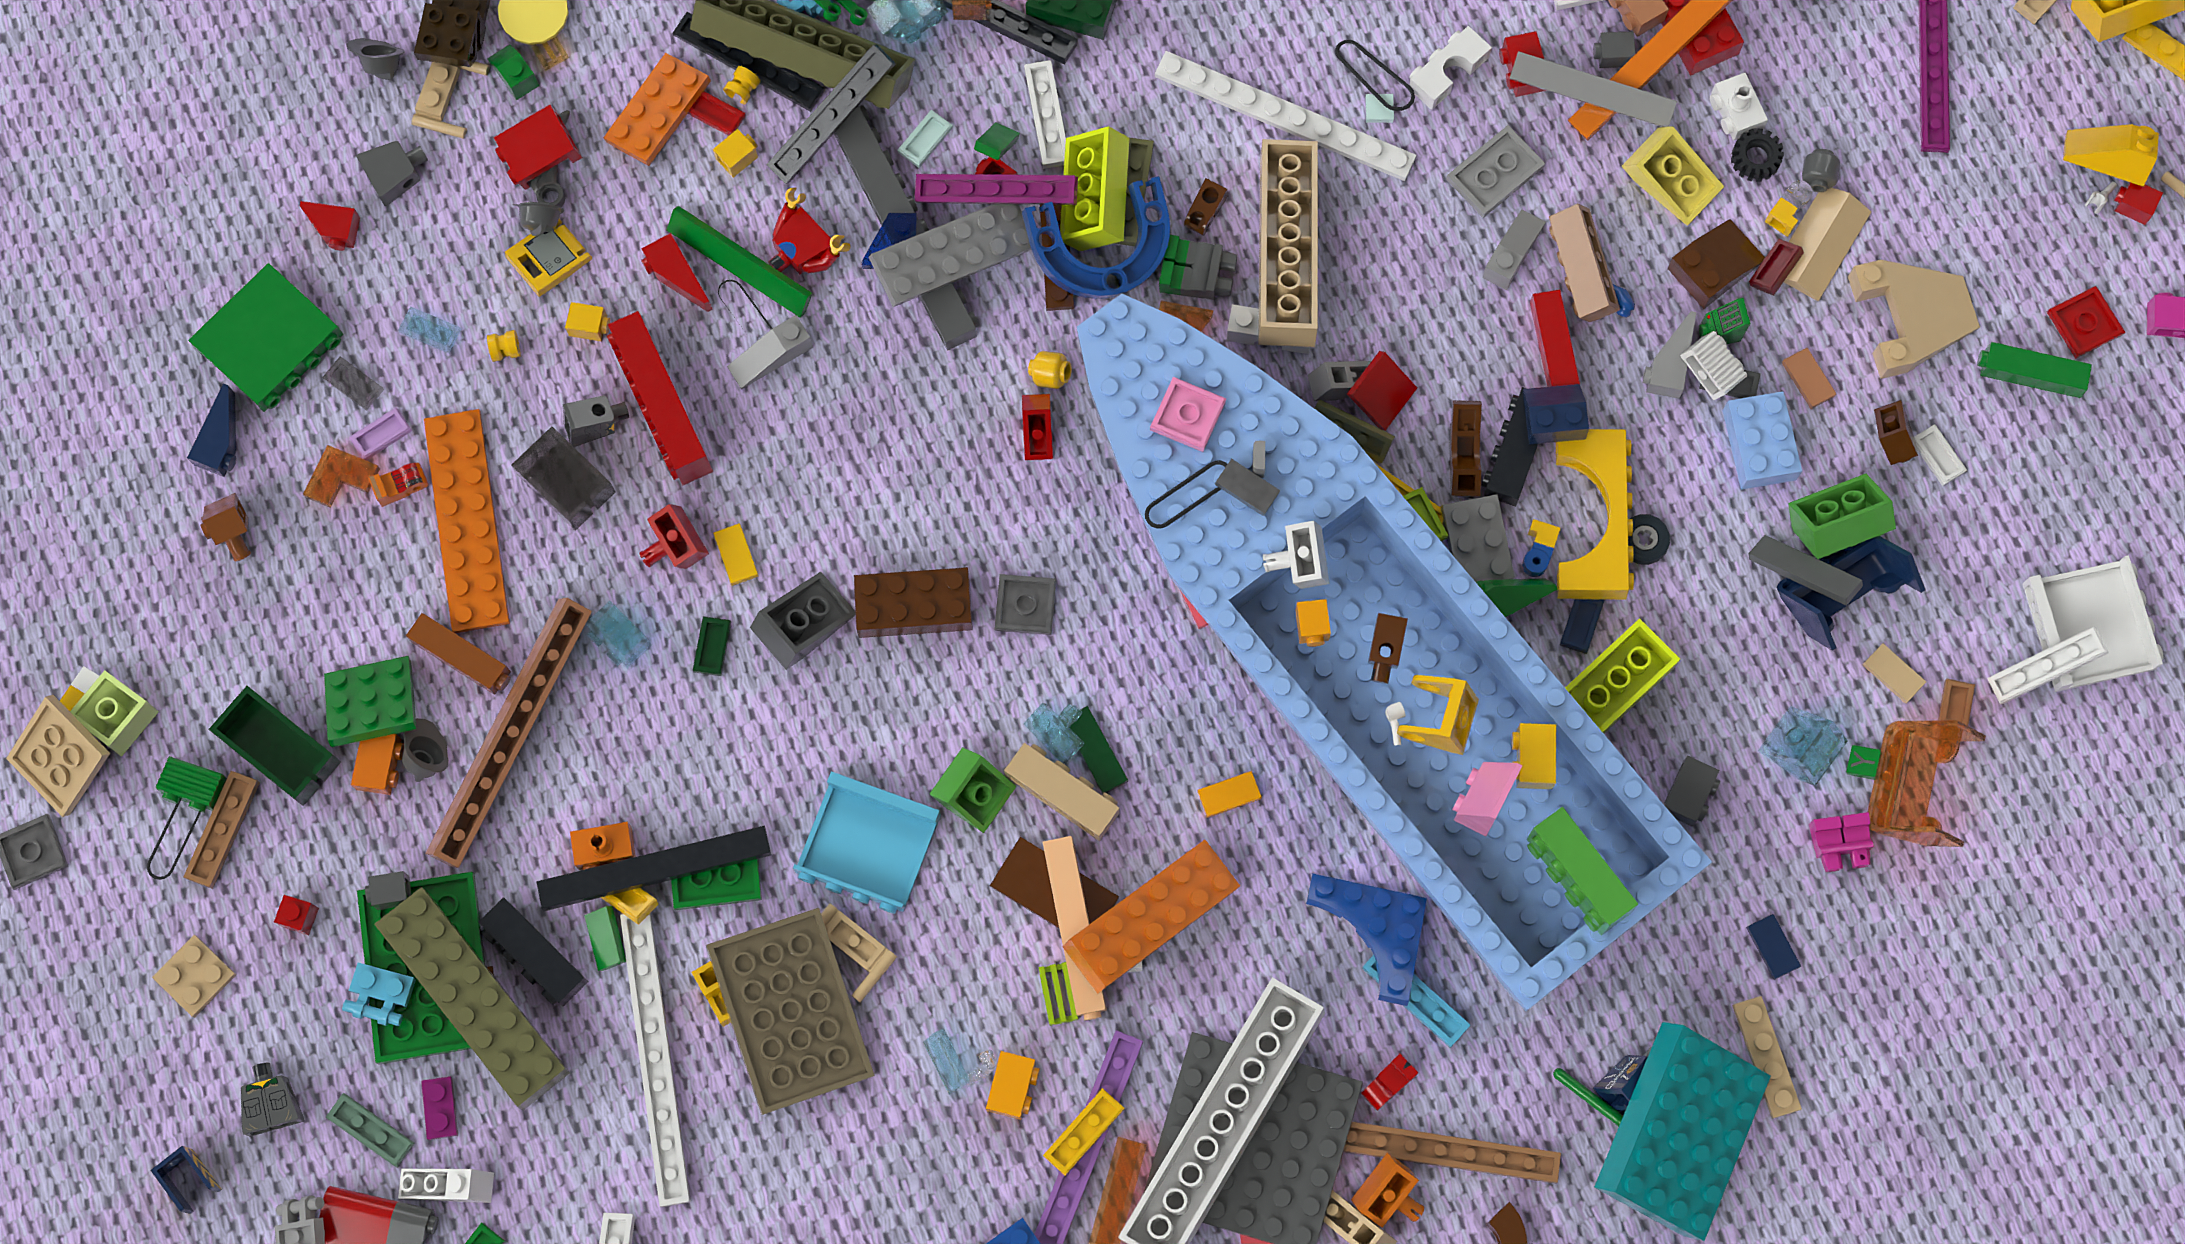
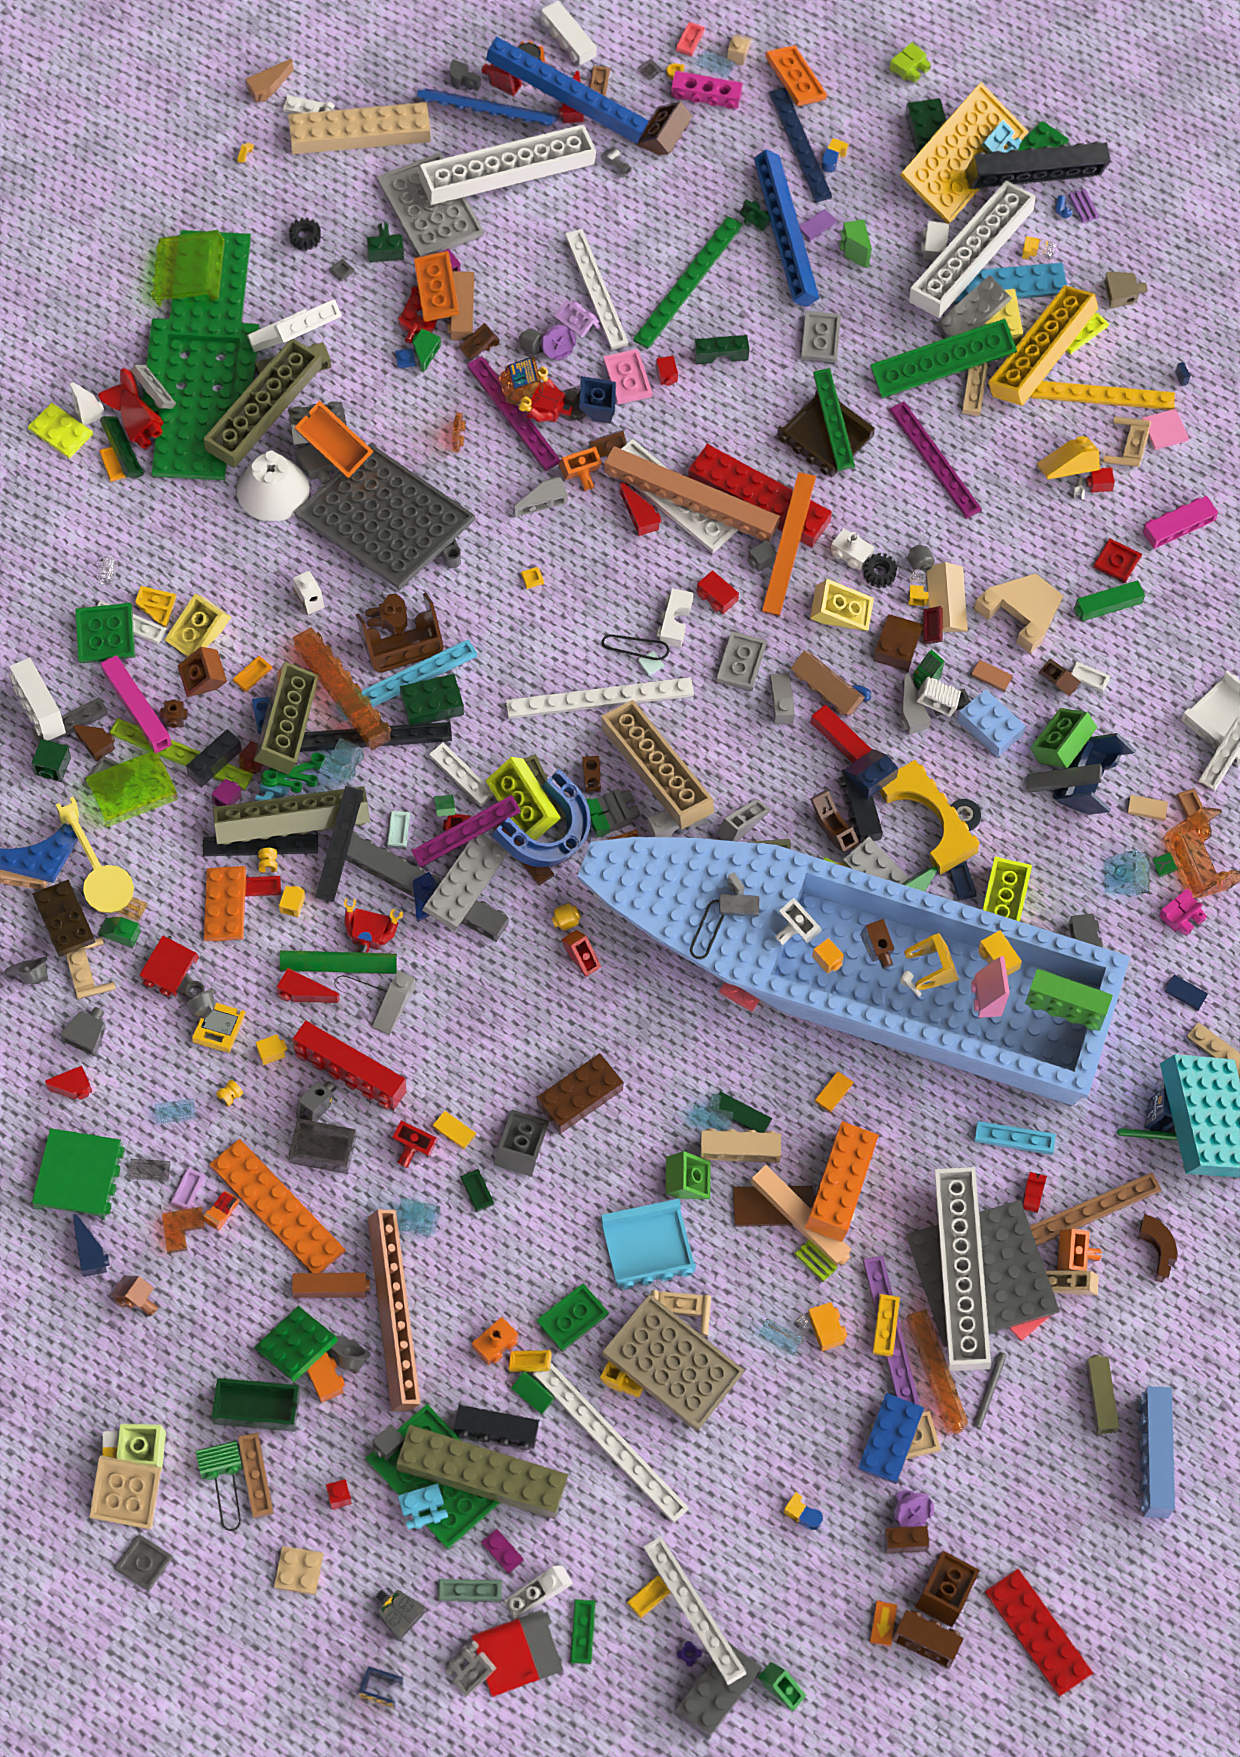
camera: 40 degrees left, 10 degrees down
black tile [536,825,772,912] -> none
flat silver tile [994,574,1056,635] -> none
bright pink tile [1150,377,1226,452] -> none
blue plate [1306,873,1427,1006] -> none
red tile [1347,351,1418,431] -> none
light grey tile [1509,51,1677,127] -> none
leg [1522,519,1560,578] -> none

